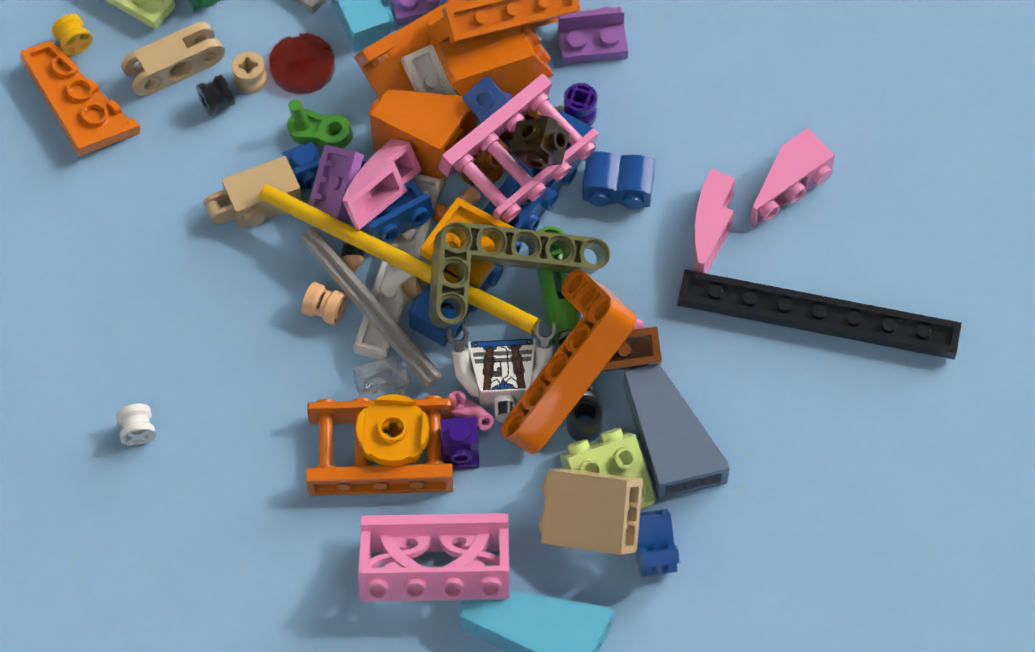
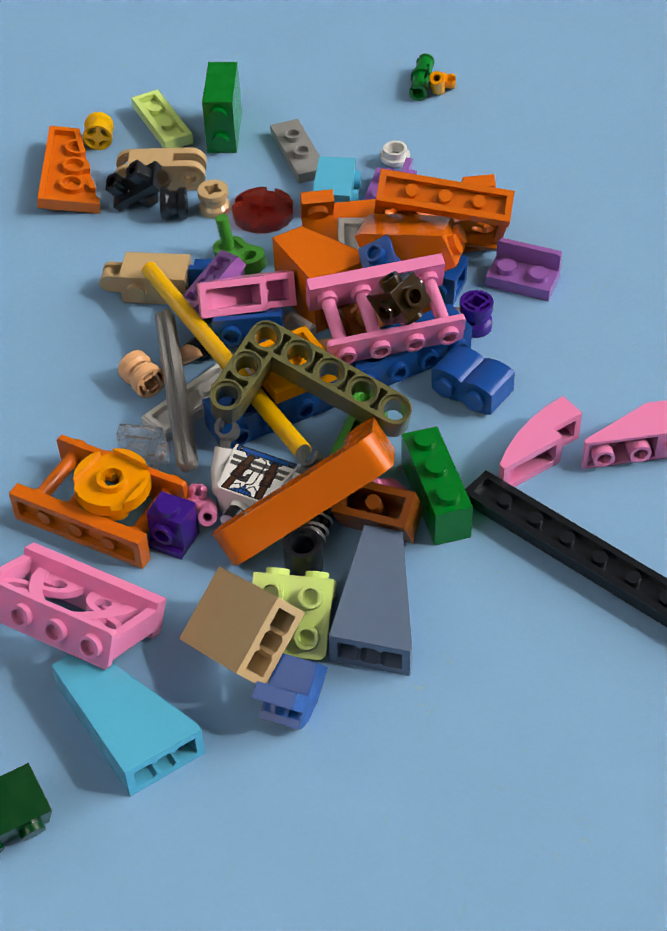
camera: 30 degrees right, 15 degrees down
none -> black hips [105,159,162,212]
none -> green brick [401,426,473,546]

